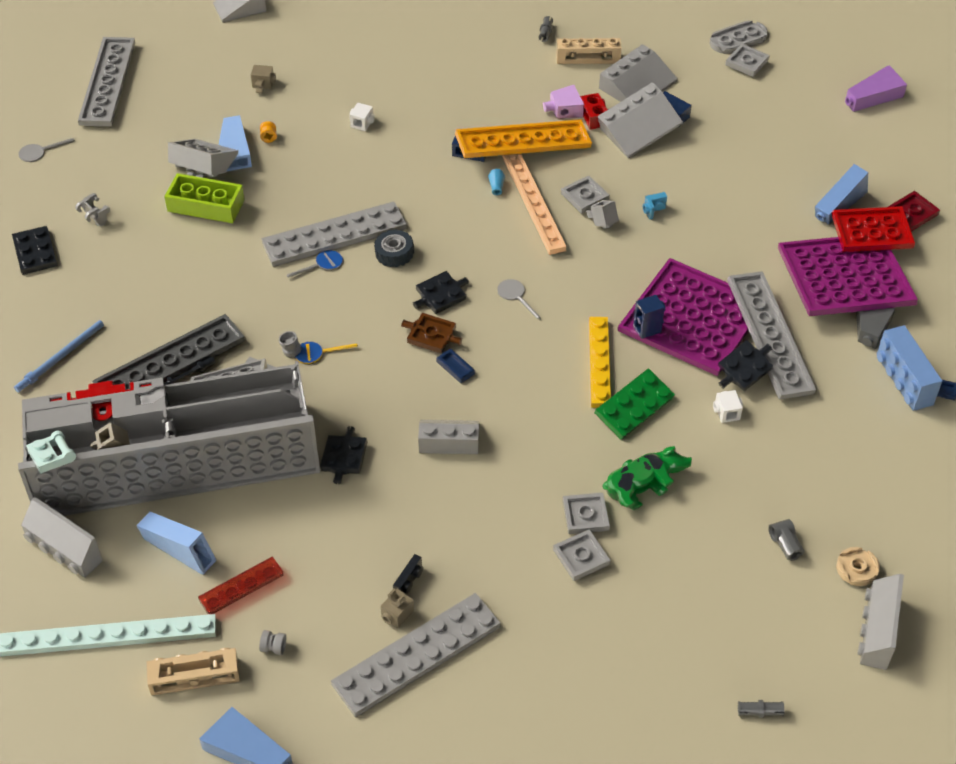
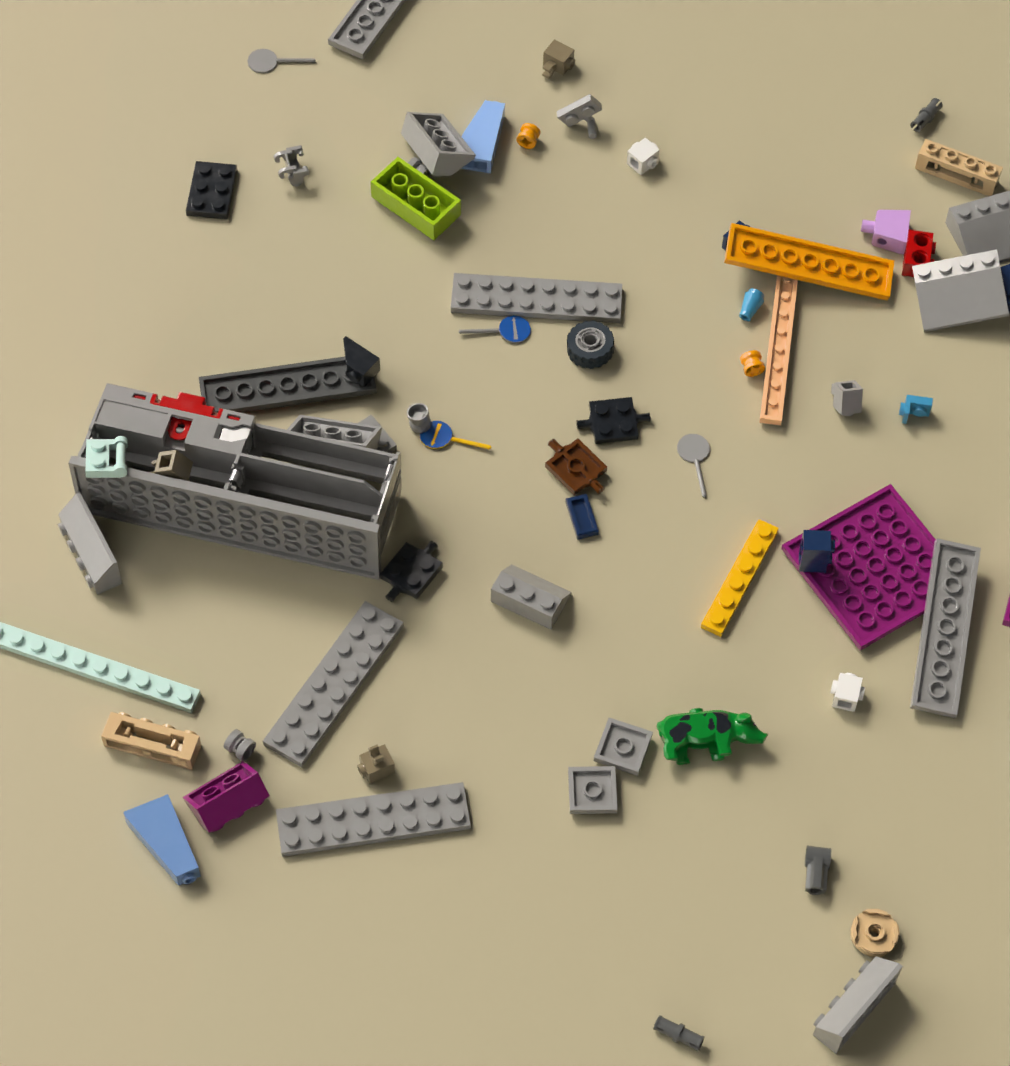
camera: 25 degrees right, 10 degrees up
medium blue bar [14,320,104,393] -> none
light blue slope [136,511,216,575] -> none
black piece [164,357,216,385] -> none
clear red plate [198,556,284,614] -> none
black plate [393,554,424,594] -> none
light grey plate [561,176,610,214] -> none
green plate [594,368,675,440] -> none
black plate [718,340,773,392] -> none
none -> magenta slope [183,761,270,833]
none -> light grey plate [263,601,403,767]
none -> black slope [343,336,380,387]
none -> light grey plate [557,94,602,139]
none -> light orange wheel [740,350,765,377]

